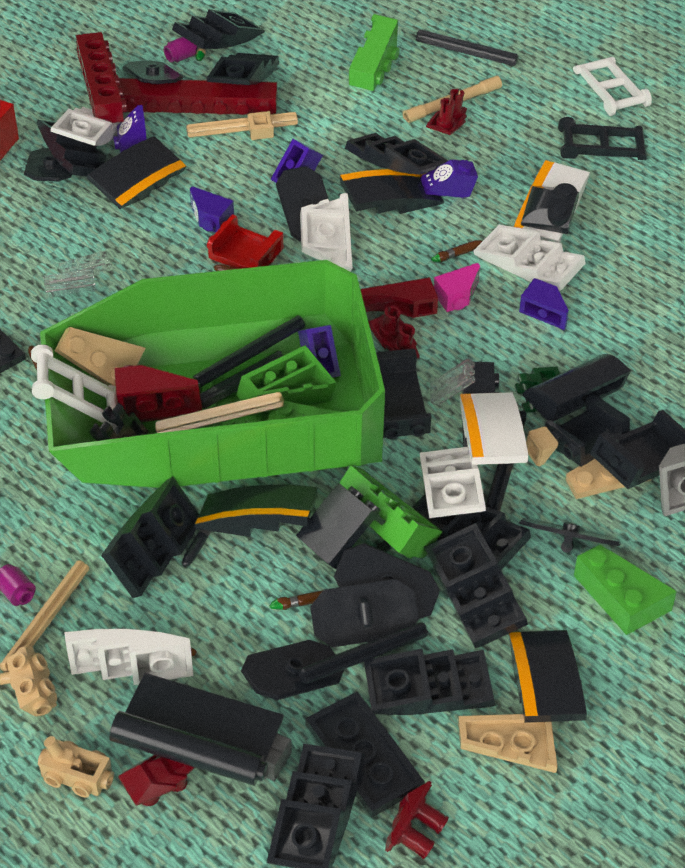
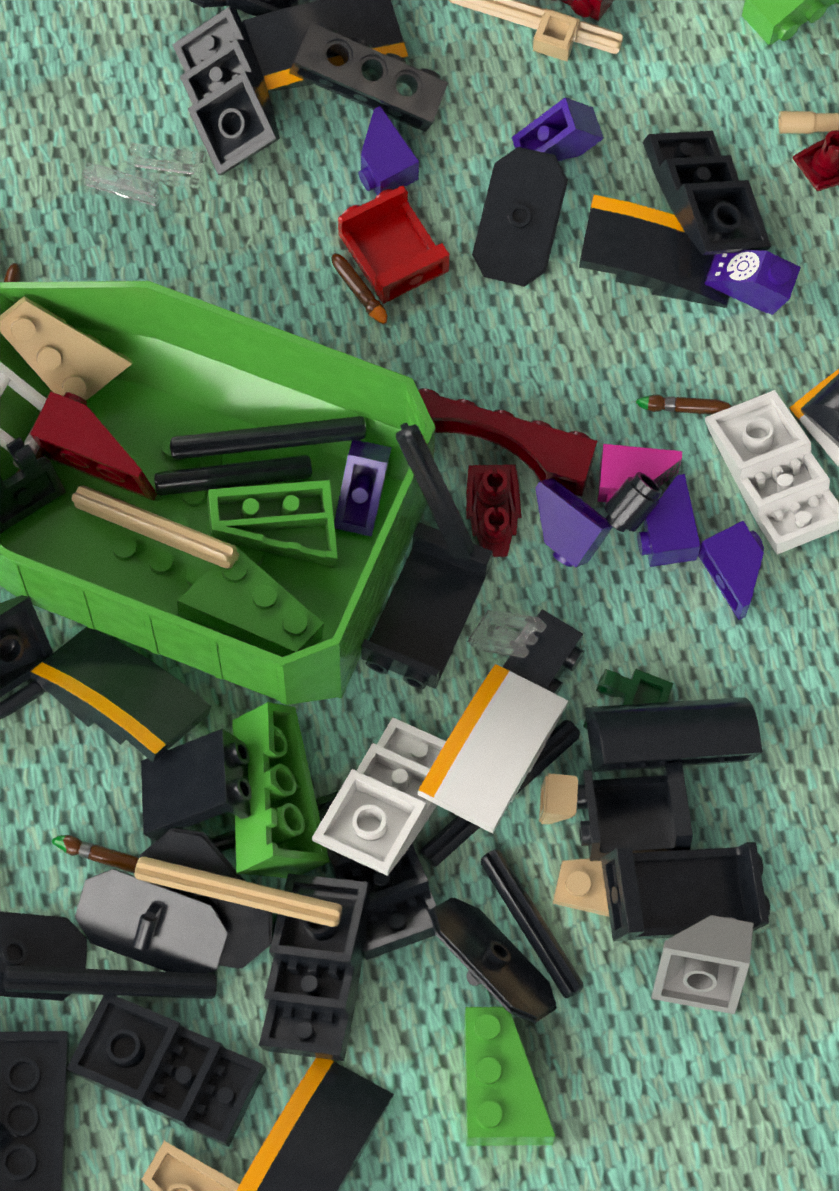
camera: 30 degrees right, 20 degrees up
white wing [300,193,353,272] -> none
none -> tan axle [135,857,342,927]
none -> black slope [172,7,280,175]
none -> black brick [289,22,448,132]
none -> black axle [395,423,475,561]
none -> black axle [481,849,584,998]
none -> dark purple slope [535,478,613,567]
none -> black brick [604,472,662,532]
none -> dark purple slope [637,474,701,567]

